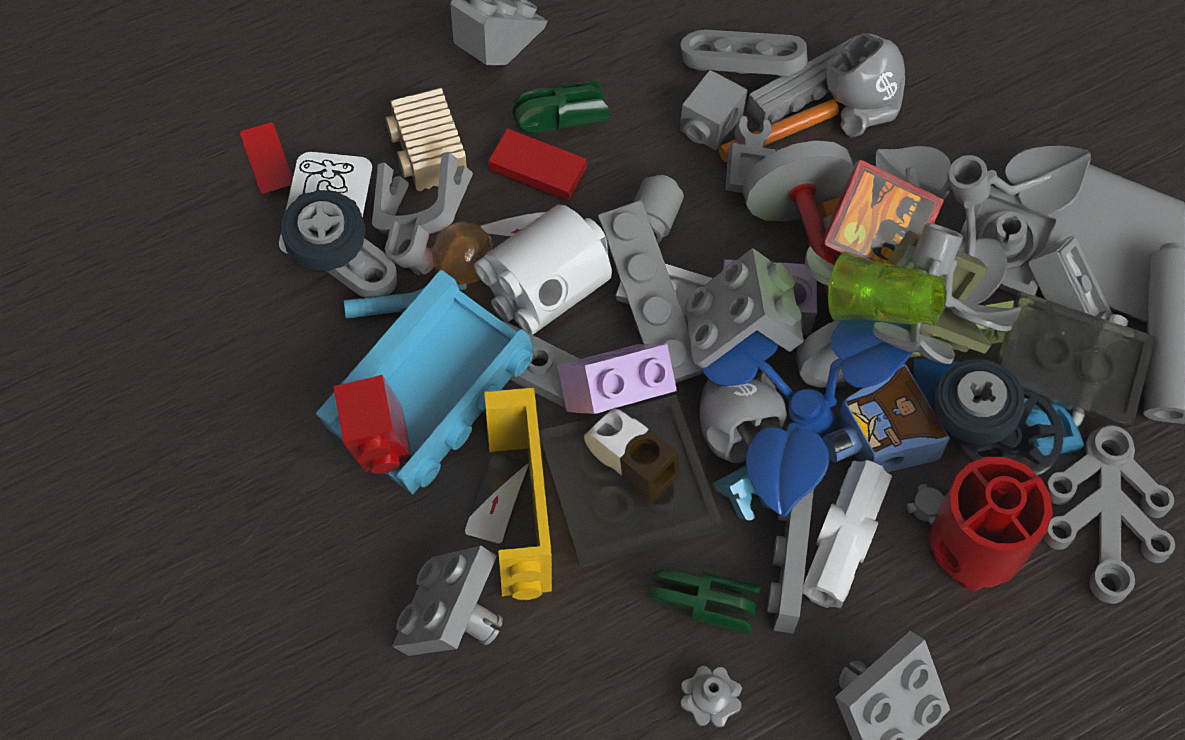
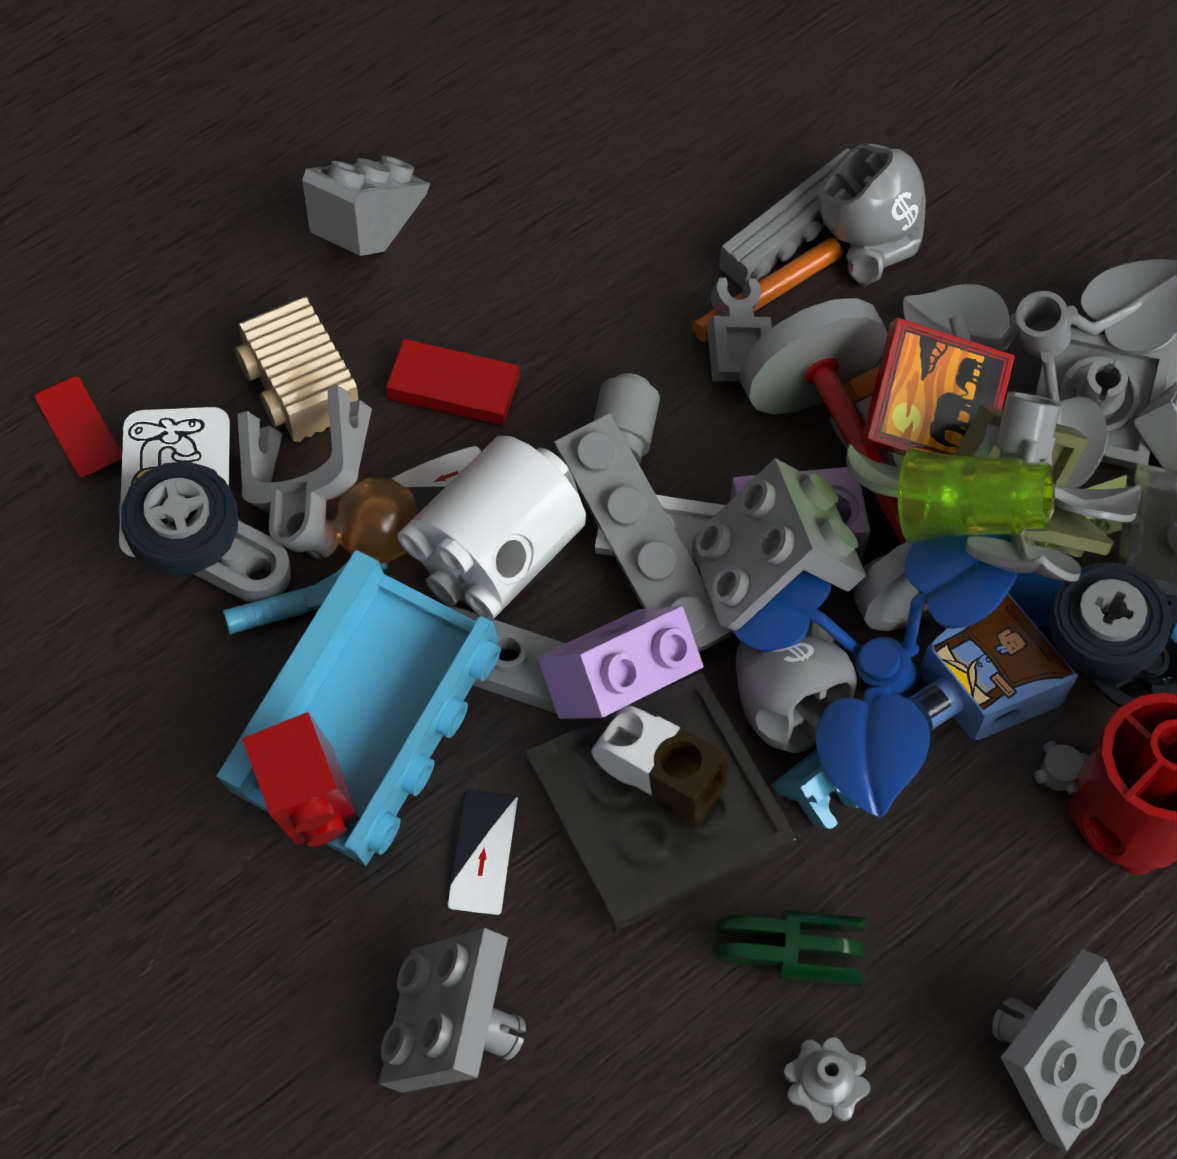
camera: 10 degrees left, 0 degrees up
yellow panel [484,388,552,600] -> none
dark green arm [512,81,610,133] -> none
light grey brick [679,70,747,150] -> none
light grey plate [681,30,808,77] -> none
light grey plate [767,489,814,634] -> none
white piece [803,460,892,608] -> none

